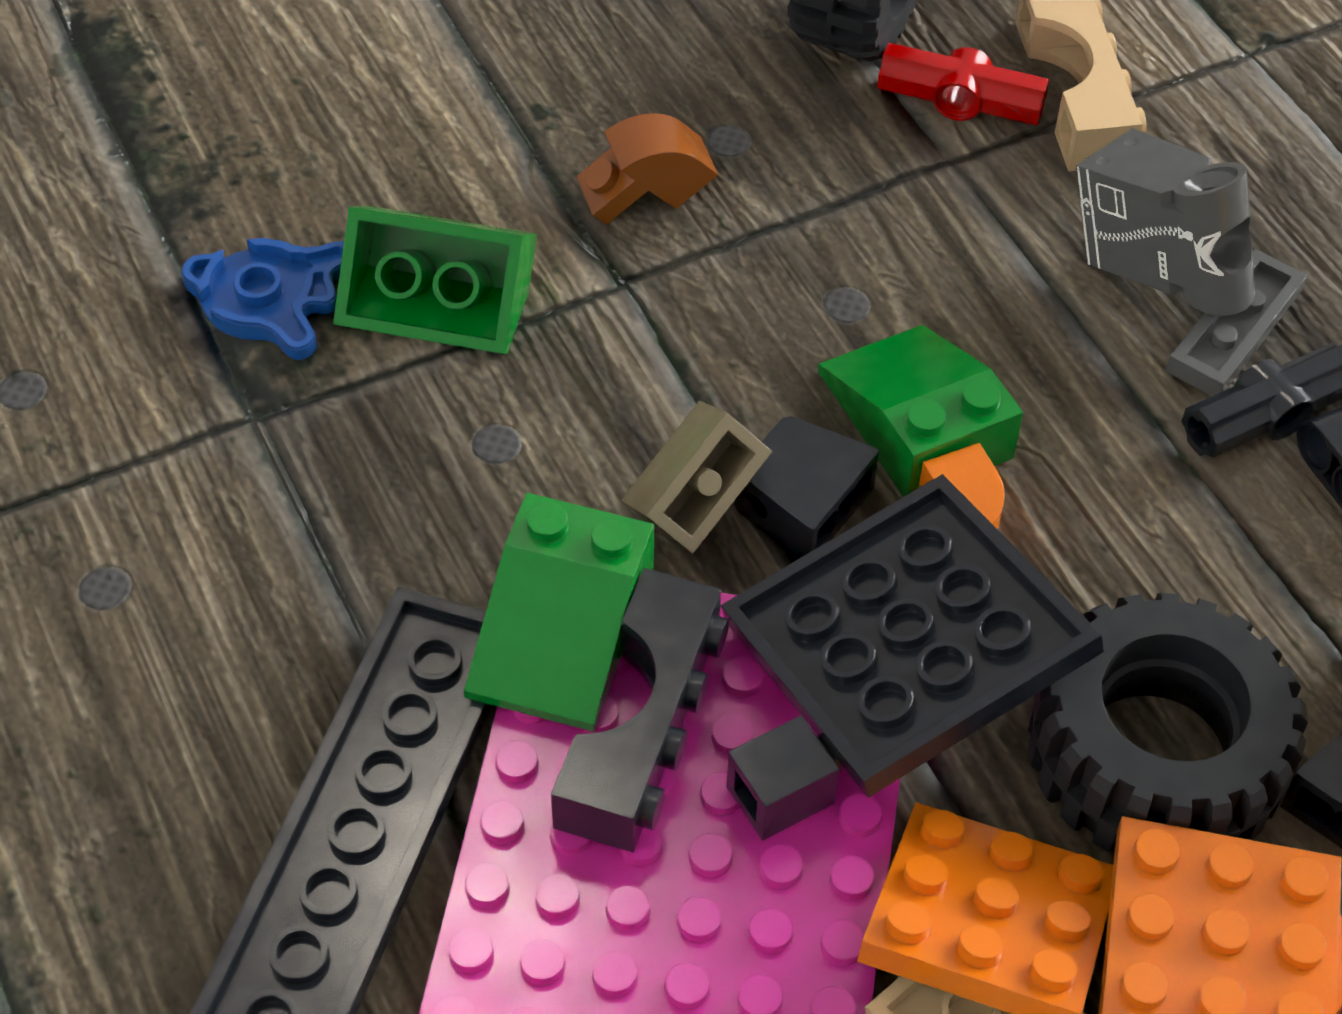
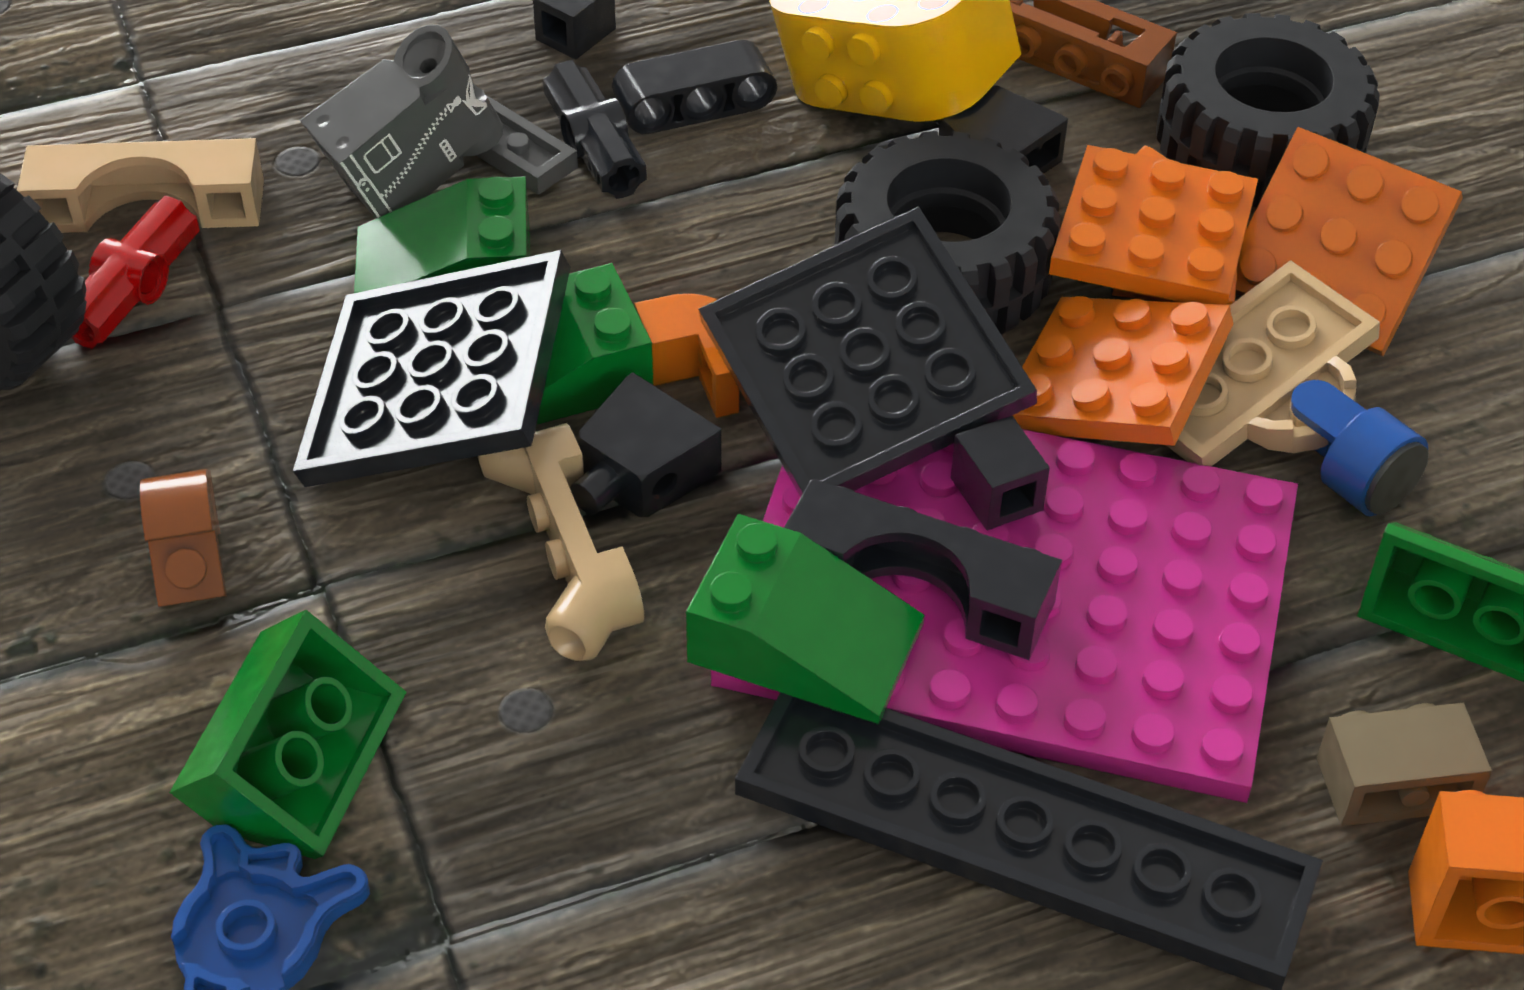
camera: 85 degrees left, 5 degrees down
dark tan brick [621,401,772,554] -> none
none -> black plate [293,250,571,487]
none -> green slope [354,176,530,293]
none -> tan plate [478,423,644,661]

